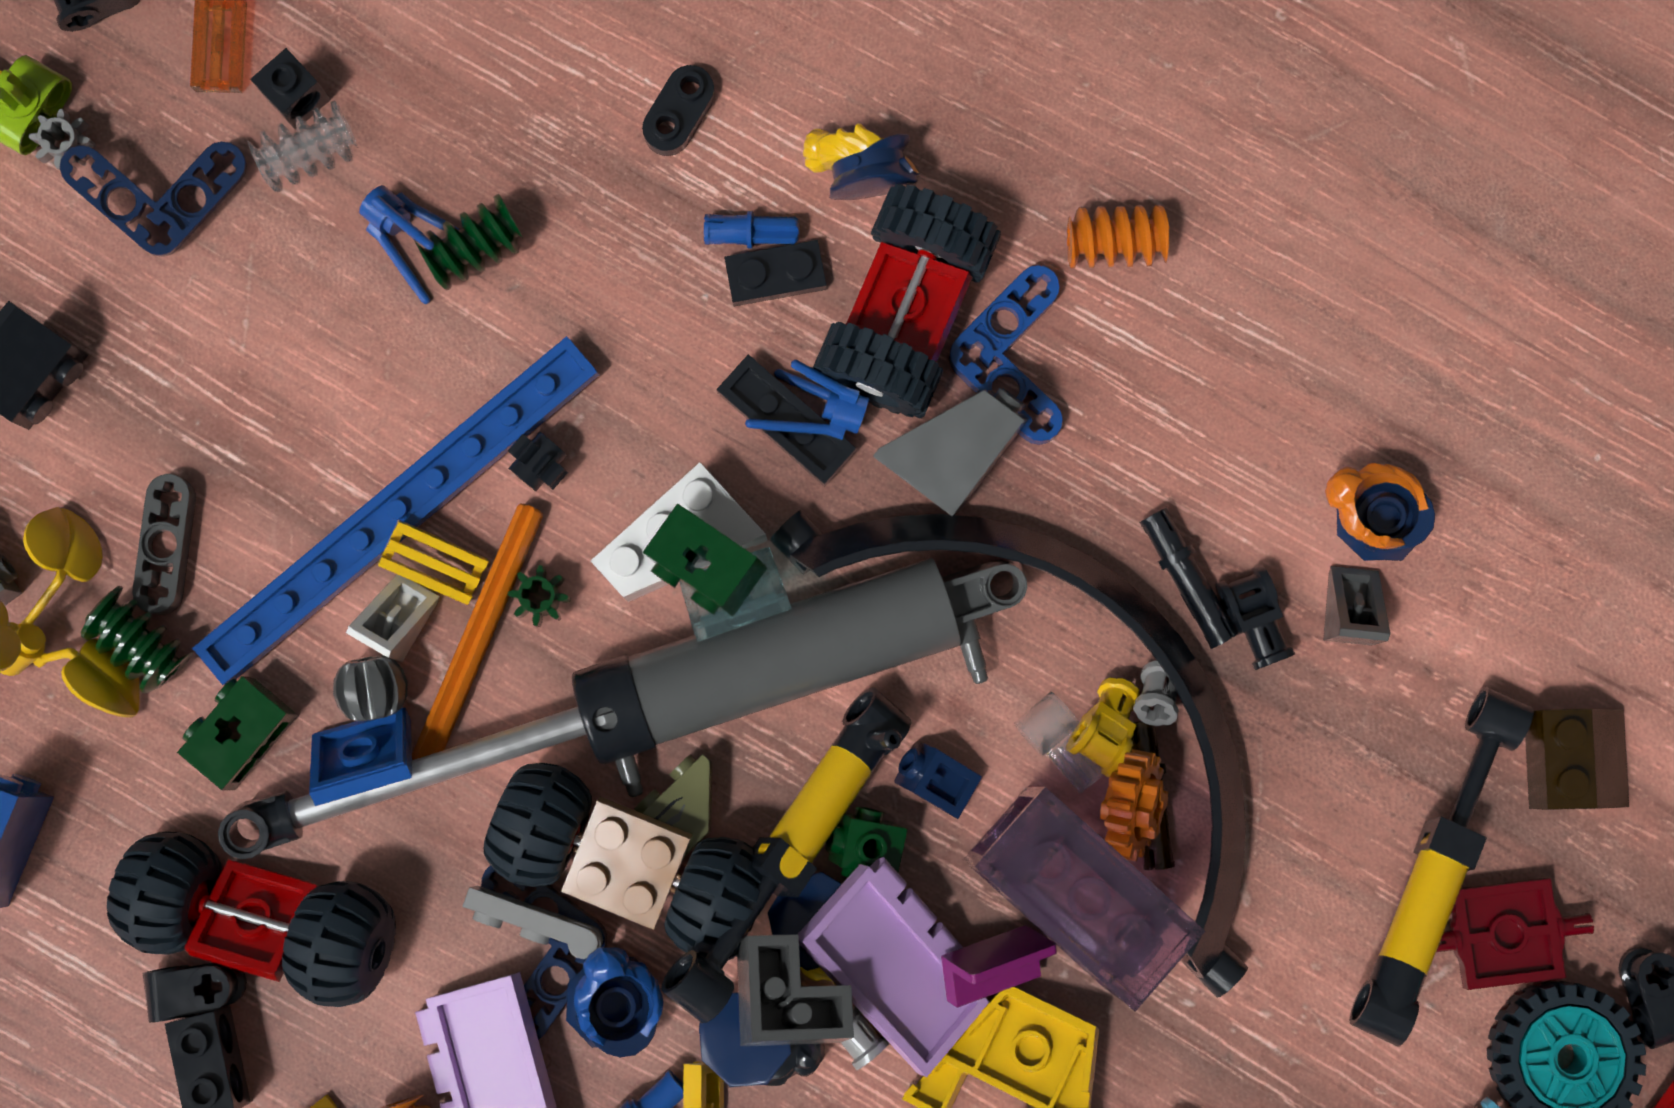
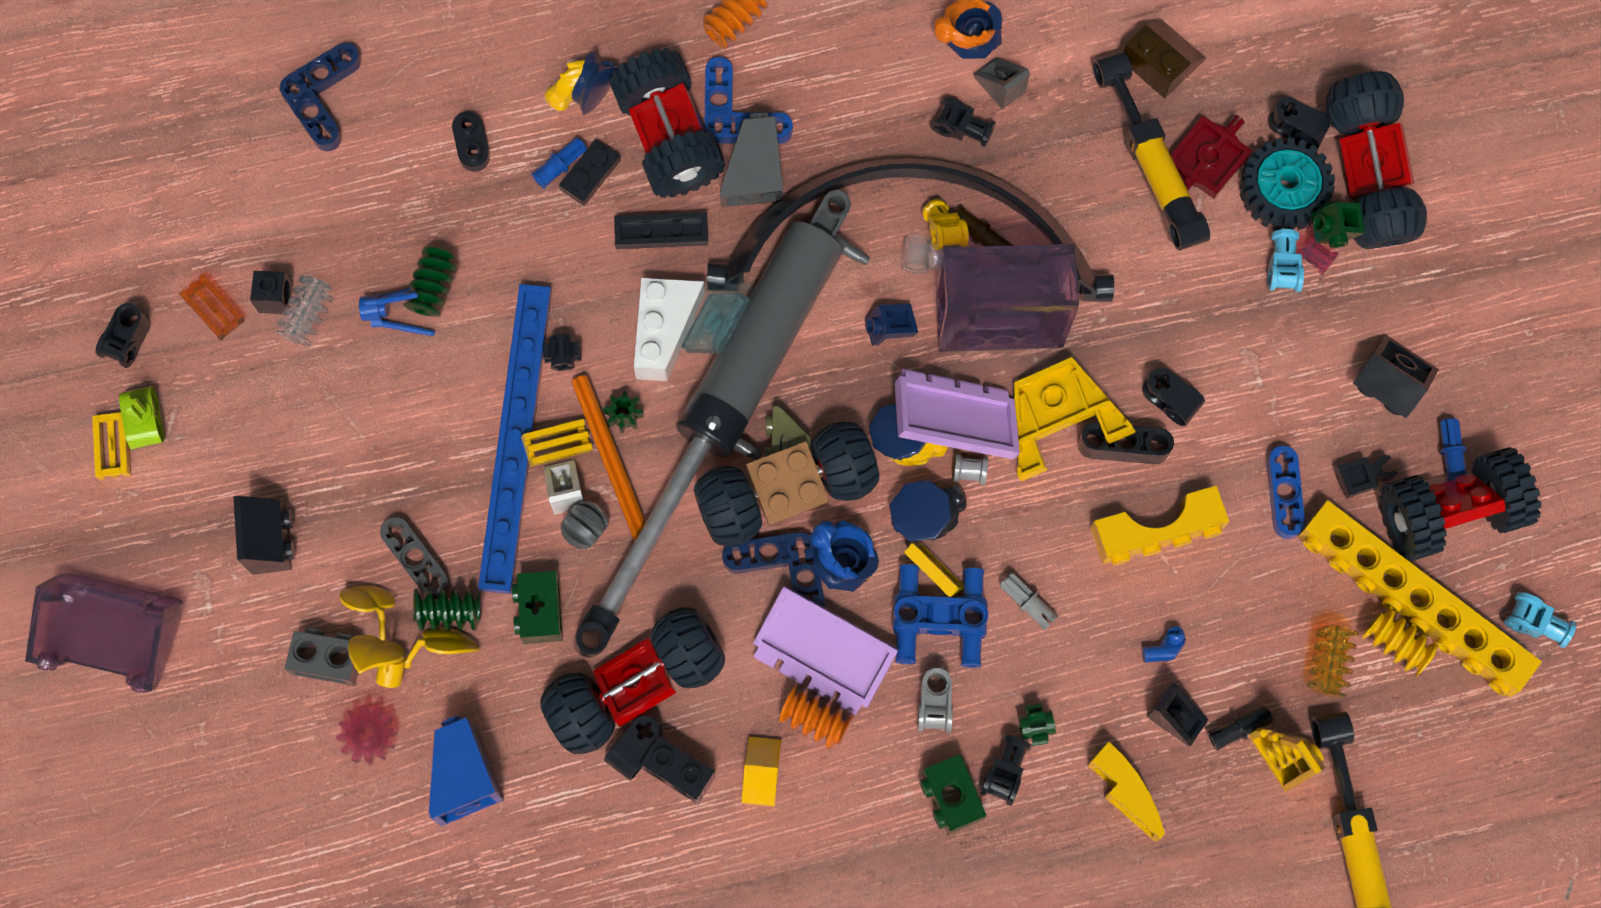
camera: 45 degrees left, 10 degrees down
light grey gear [29,109,95,170] -> none
dark blue beam [60,141,247,257] -> none
blue tile [309,707,412,806] -> none
light grey plate [462,885,603,959] -> none
dark green brick [642,503,767,617] -> none
black piece [661,687,911,1023] -> none
dark grey brick [737,935,854,1046] -> none
blue plant [745,360,869,440] -> none
dark green brick [825,806,908,877] -> none
magenta panel [941,925,1057,1008] -> none
orange gear [1100,749,1168,861] -> none
light grey bush [1133,661,1179,726] -> none
black pin [1139,507,1238,649] -> none

